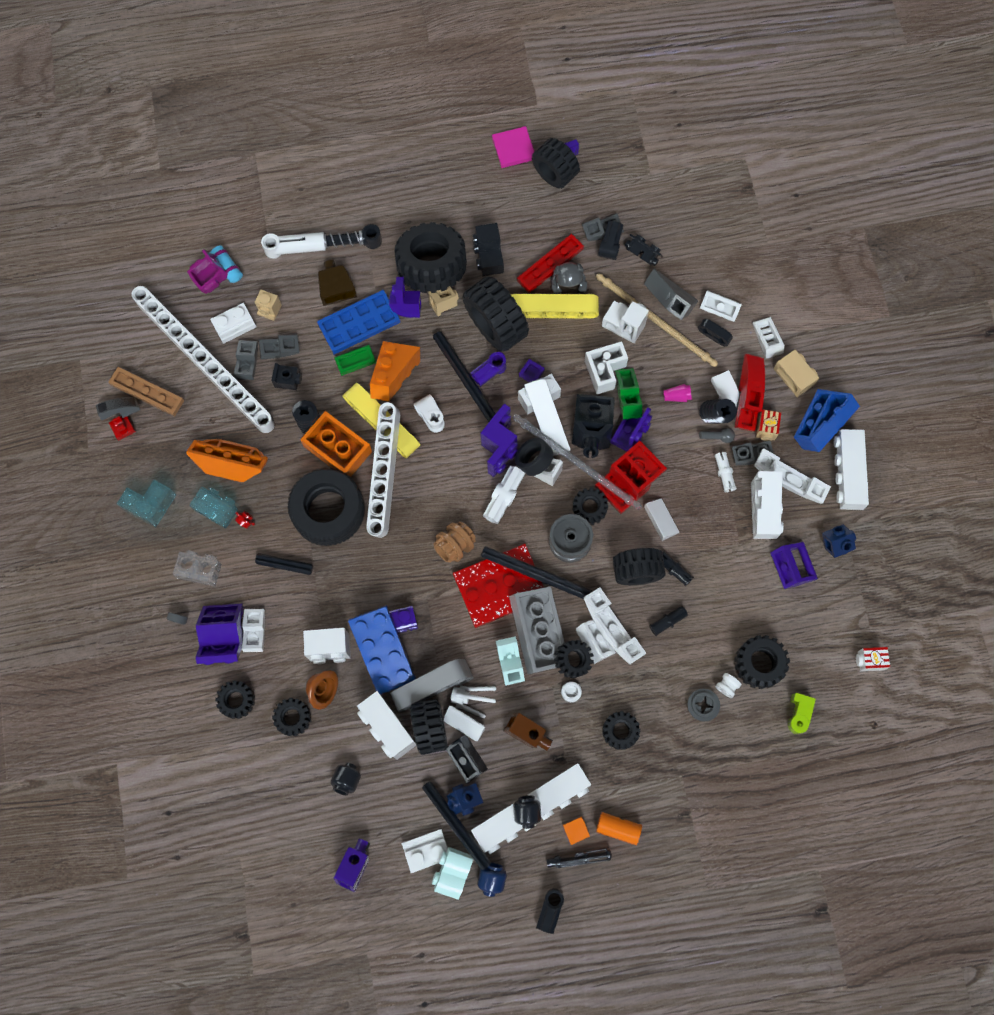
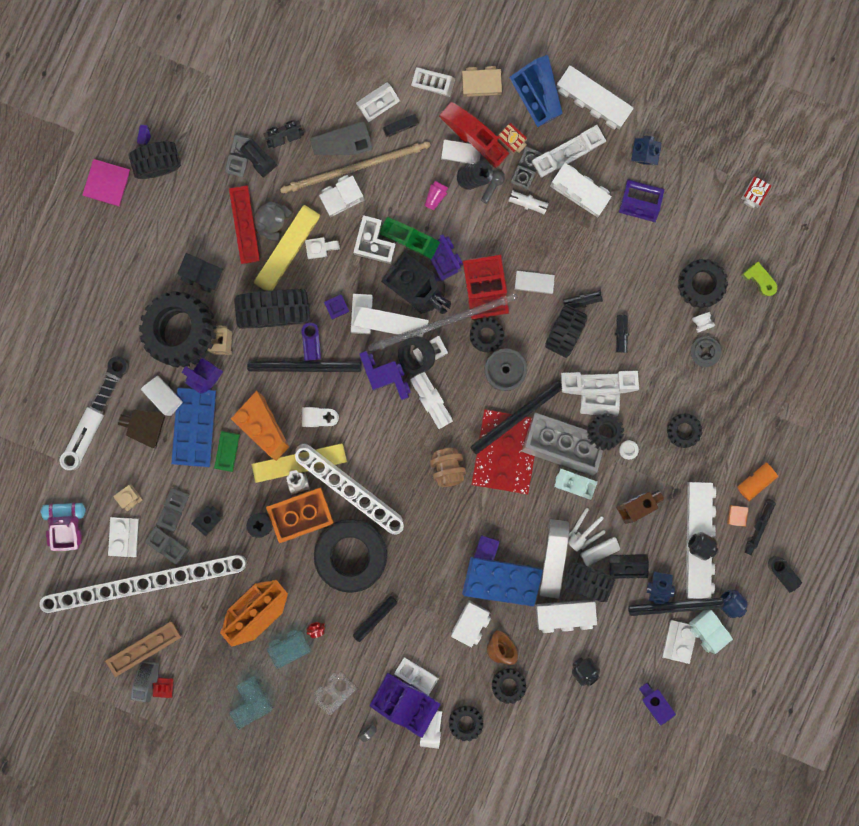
camera: 60 degrees left, 15 degrees up
none -> white slope [141,376,183,416]
none -> white piece [287,470,310,495]
none -> white plate [305,237,340,259]
none -> white piece [420,710,442,749]

